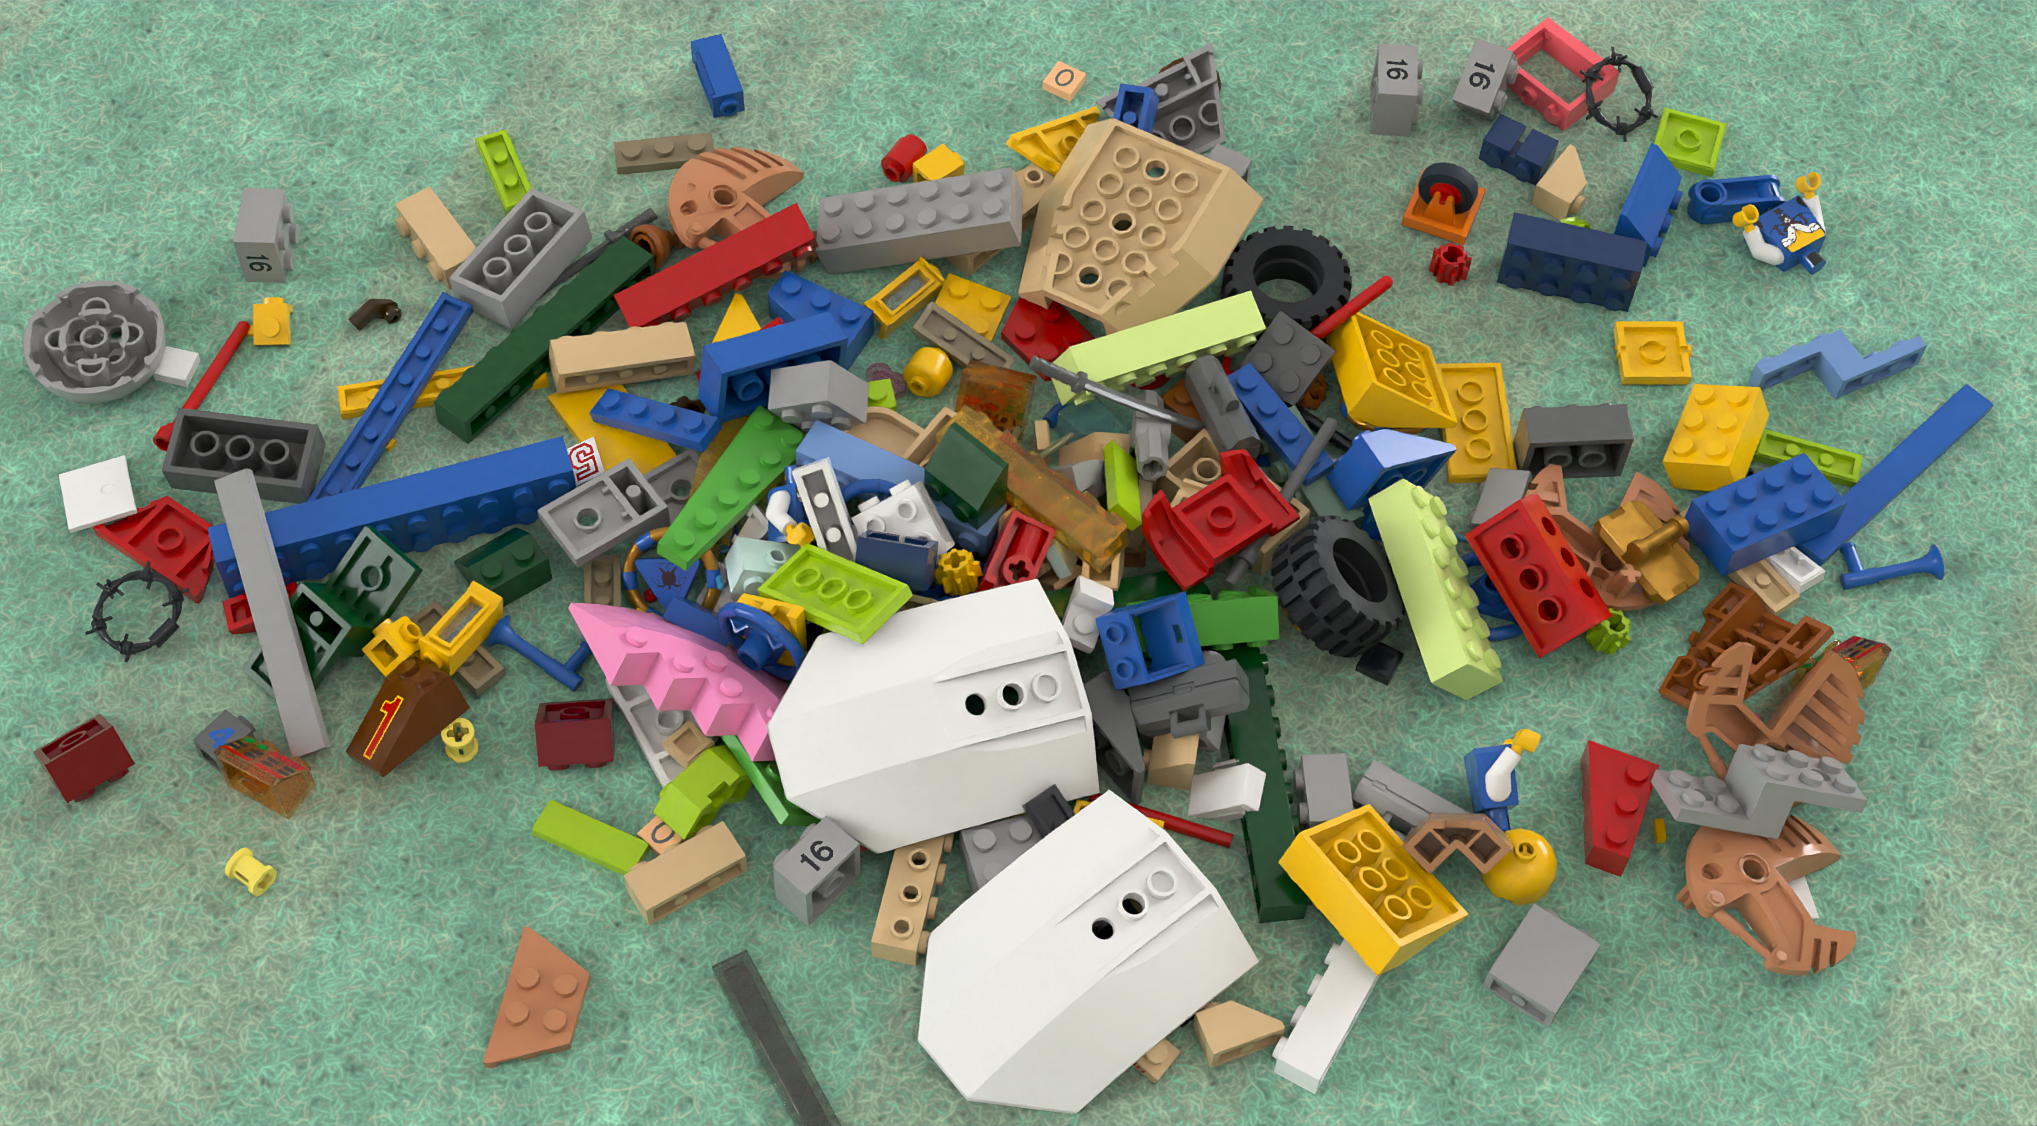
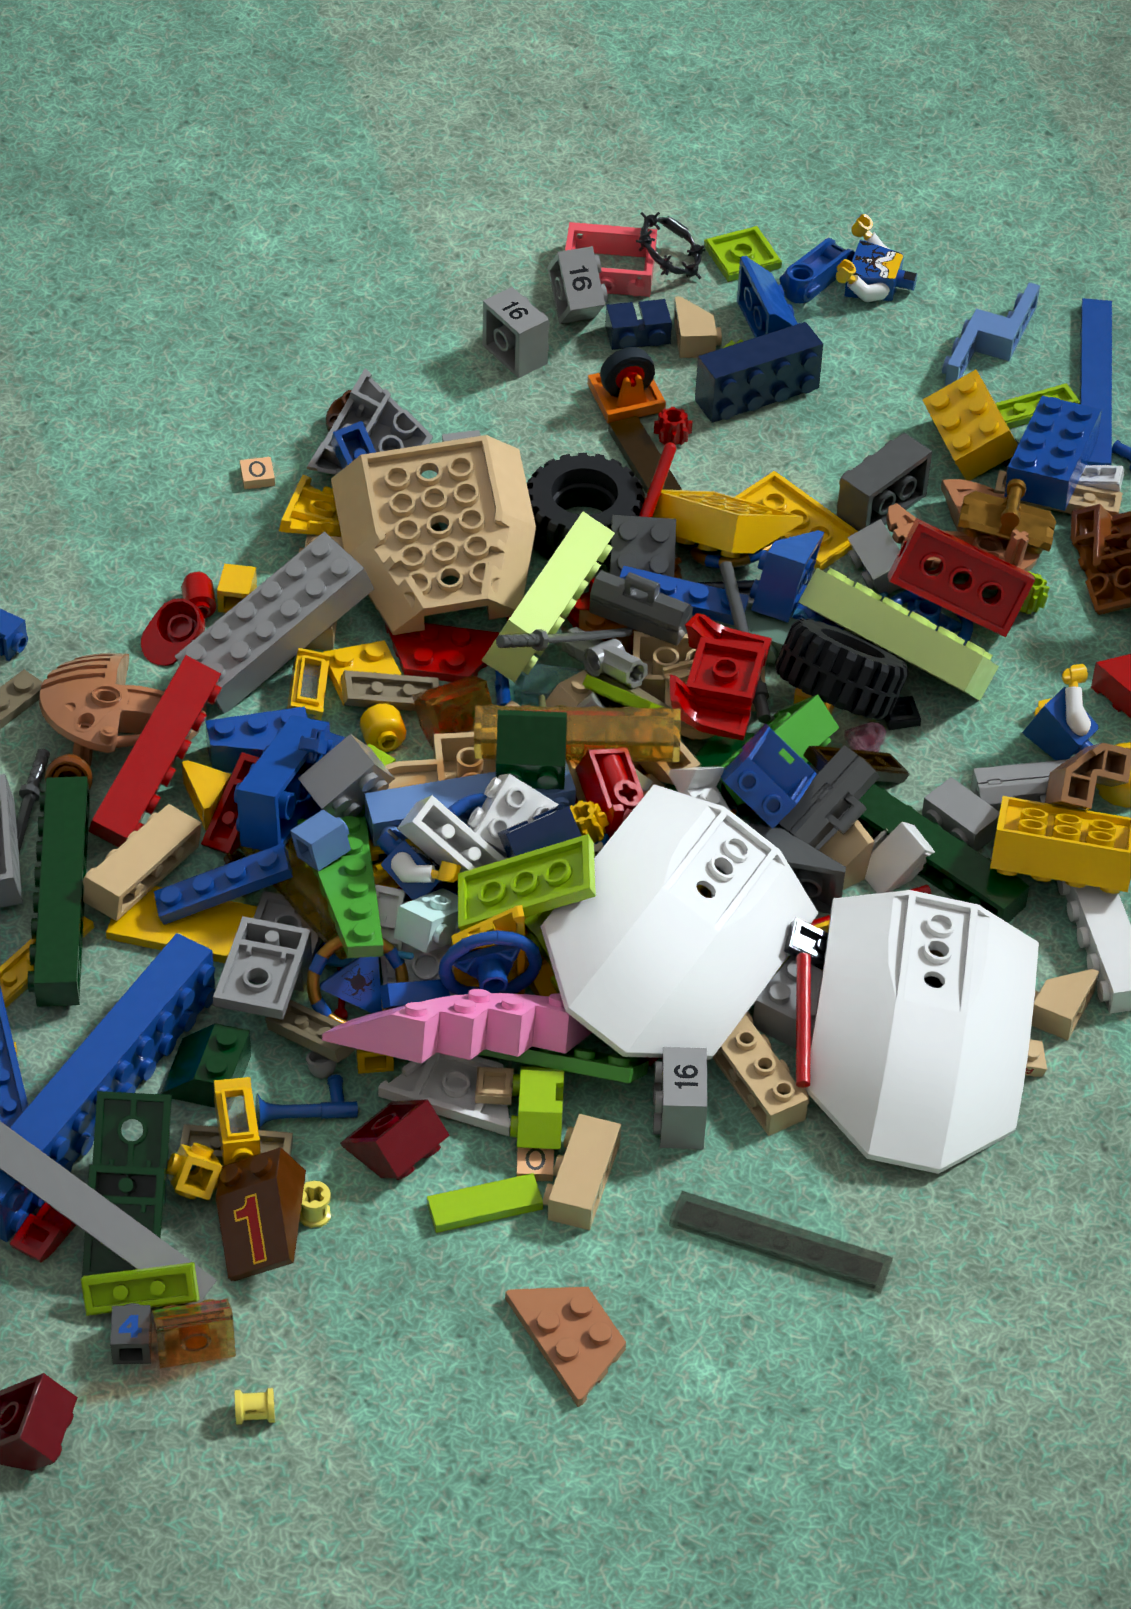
camera: 40 degrees left, 10 degrees down
yellow plate [1613,321,1692,385] -> none
none -> lime tile [81,1262,200,1316]
none -> red cap [141,598,205,666]
none -> medium blue brick [290,810,351,871]
none -> blue hinge [298,728,346,765]
none -> dark brown tile [608,416,682,494]
none -> red bar [796,953,811,1088]
none -> dark brown tile [803,746,909,783]
none -> clear pink tile [844,722,886,752]

